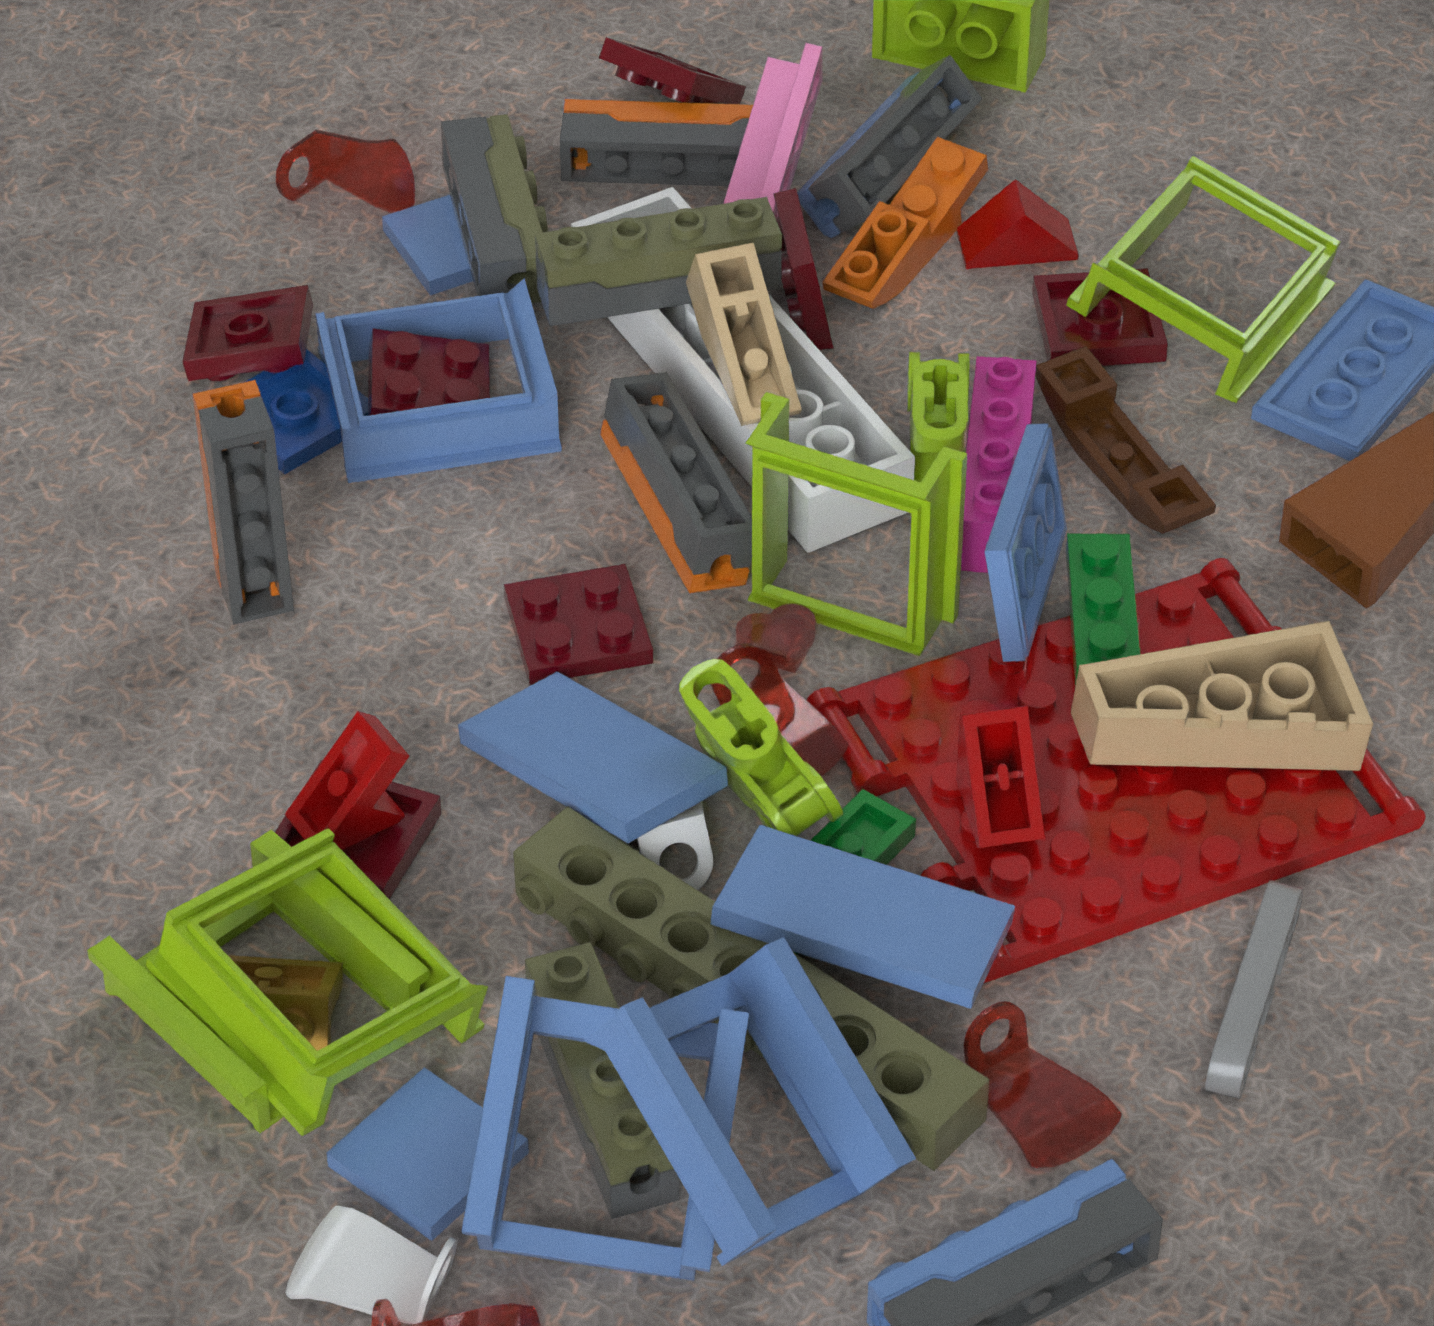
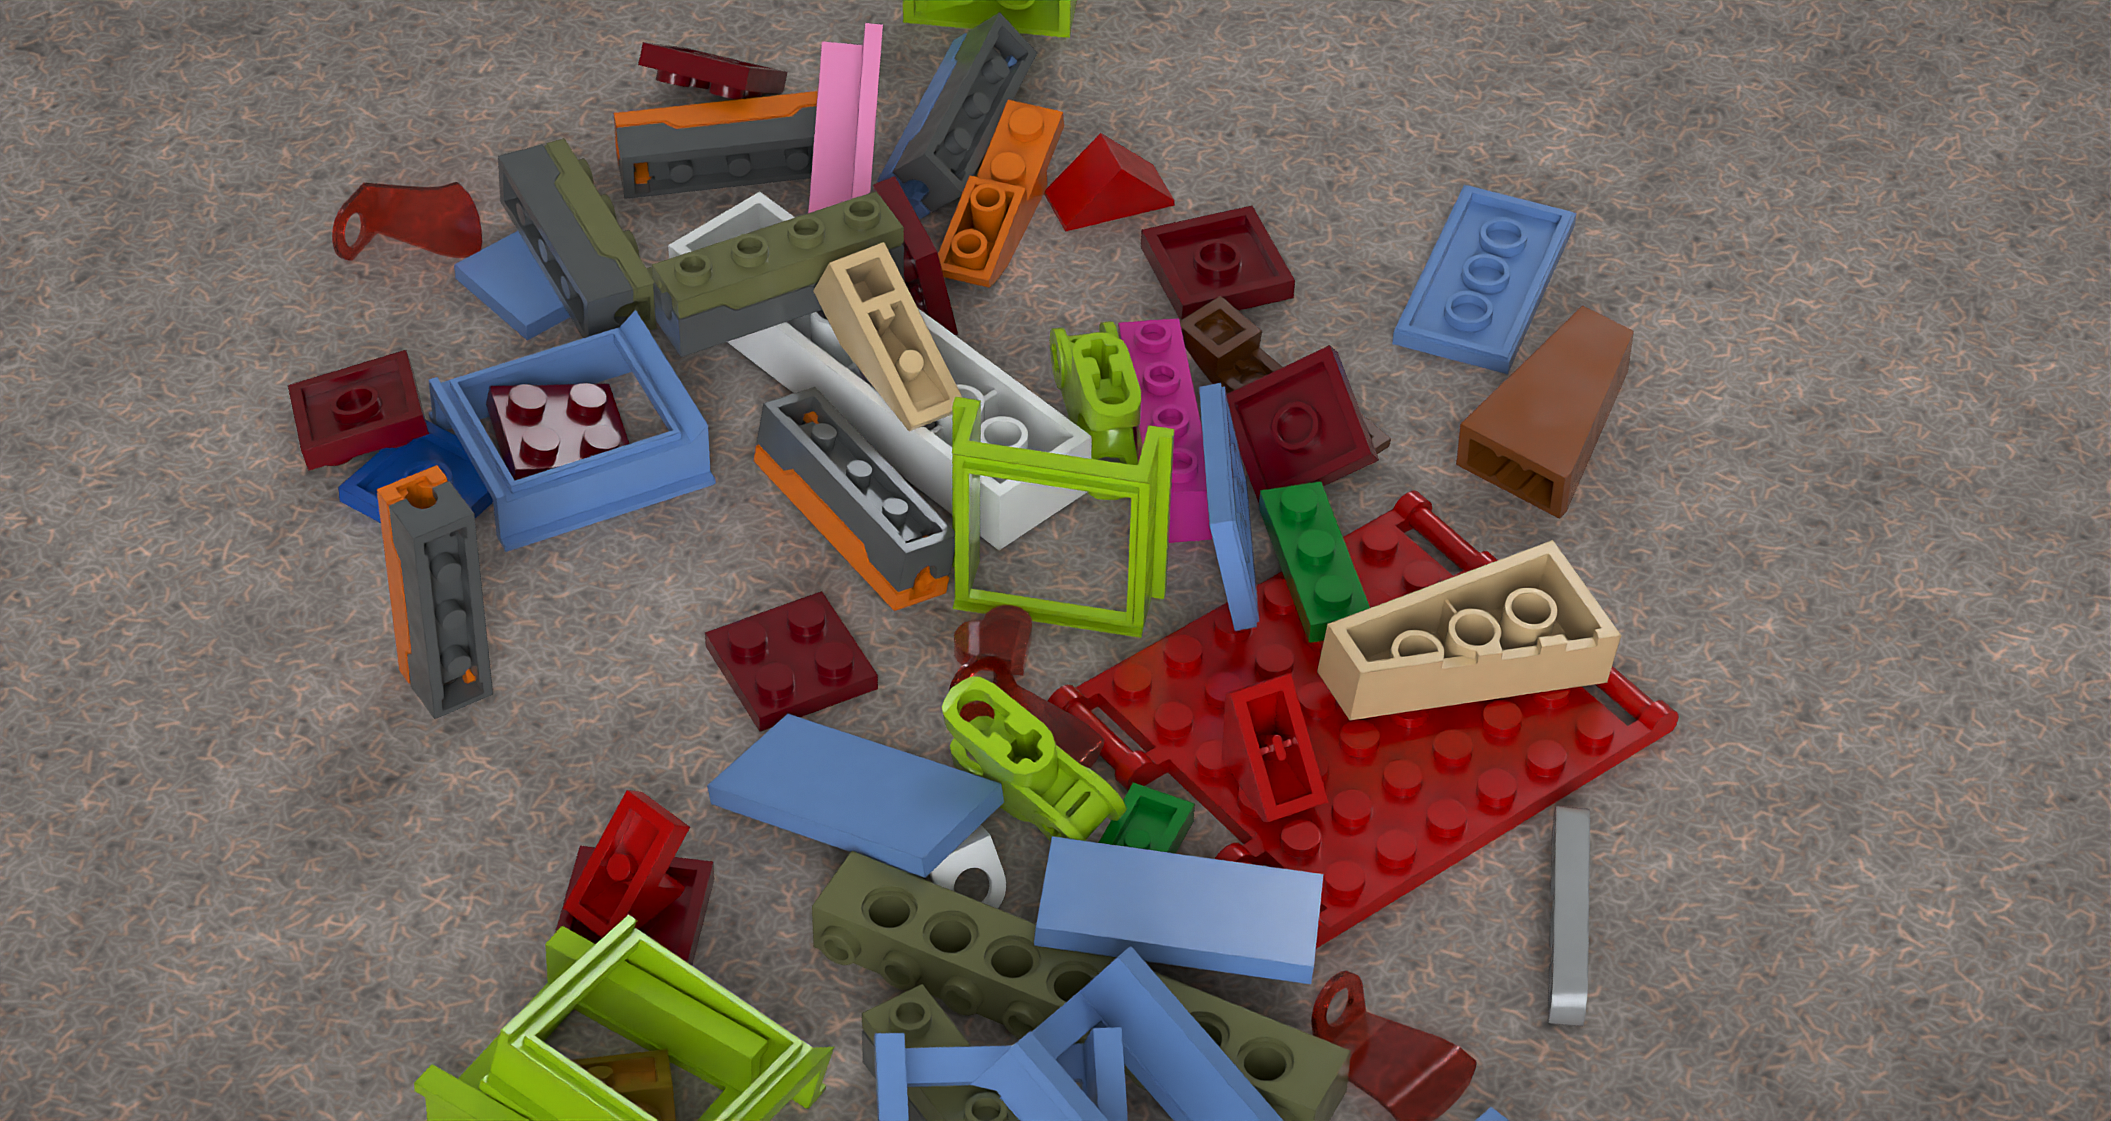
camera: 15 degrees left, 0 degrees up
lime piece [1066,156,1341,403] -> none
none -> dark red plate [1226,345,1379,503]

